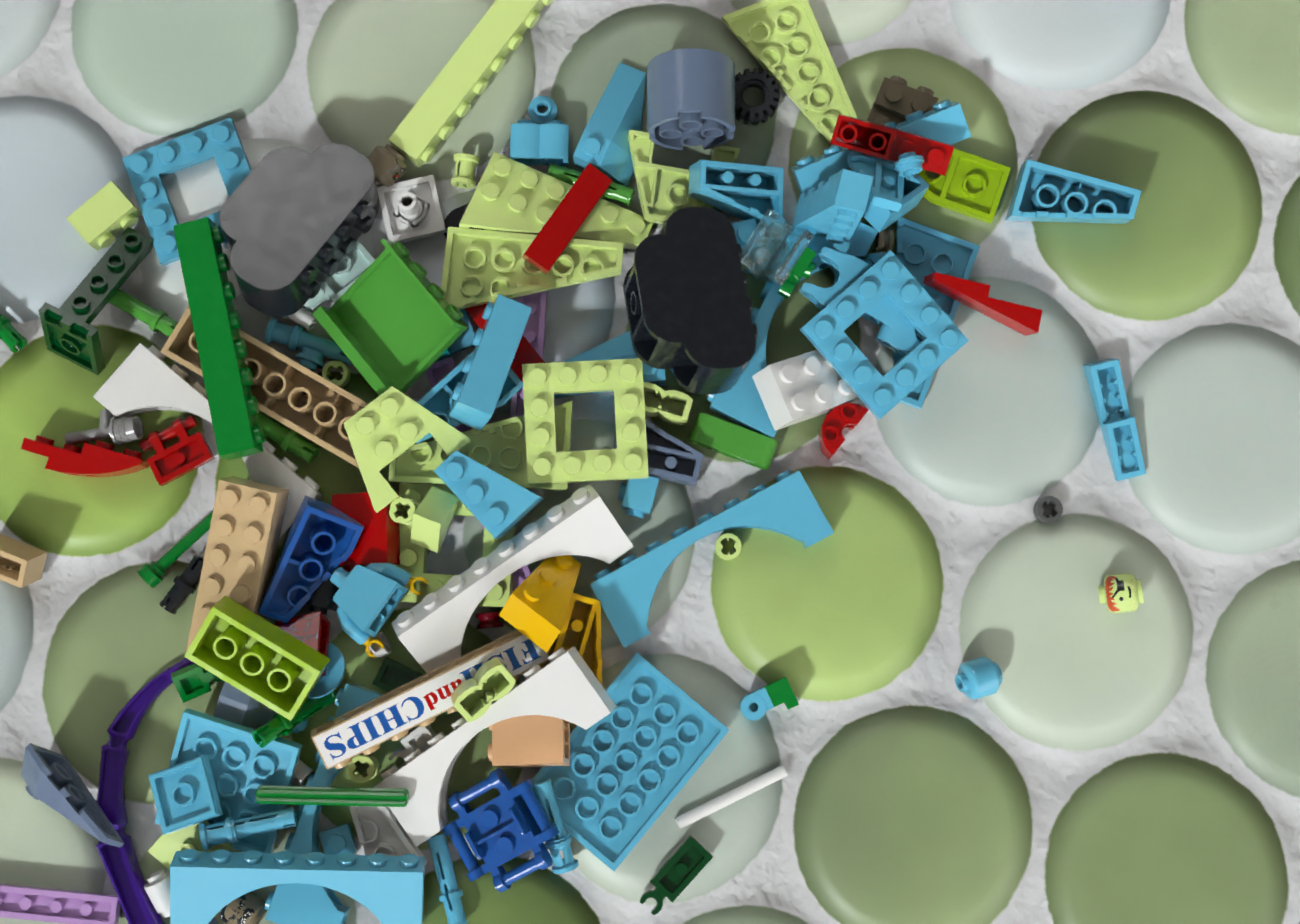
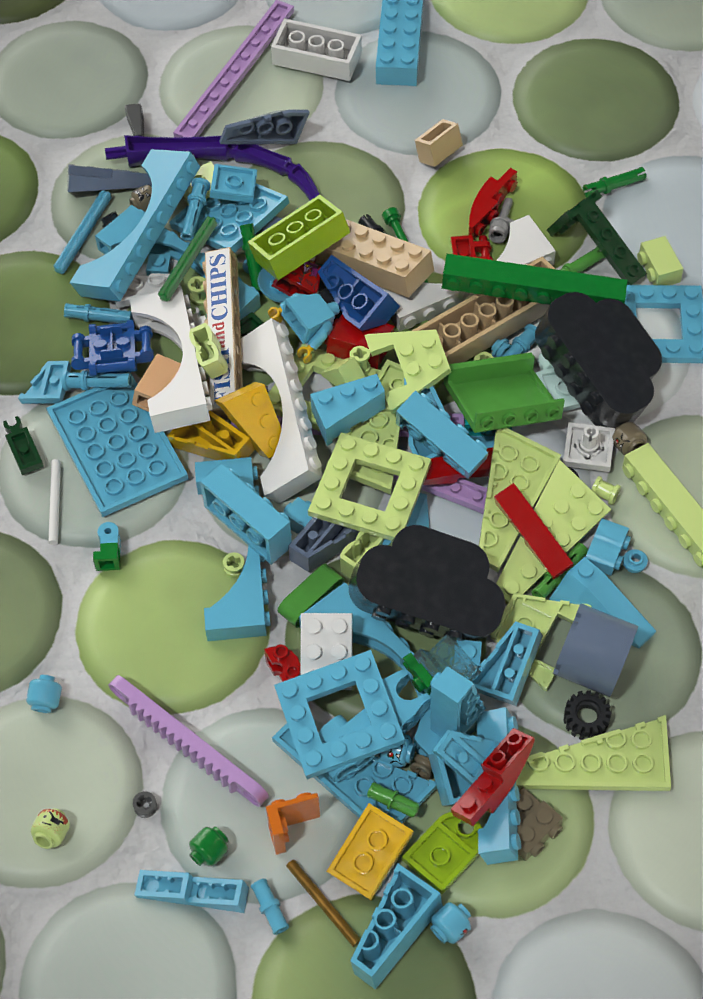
camera: 115 degrees right, 25 degrees down
medium azure plate [894,152,924,177] -> none
red slope [923,272,1042,336] -> none
none -> medium azure wing [18,361,72,404]
none -> lavender gear [108,675,269,807]
none -> green head [189,826,229,867]
none -> medium azure brick [200,463,292,565]
none -> medium azure pin [251,878,289,935]
none -> orange bracket [266,792,320,855]
none -> pearl gold bar [286,859,361,947]
none -> yellow tile [326,803,414,901]
none -> bright green axle [367,782,419,817]
none -> medium azure head [430,902,471,944]

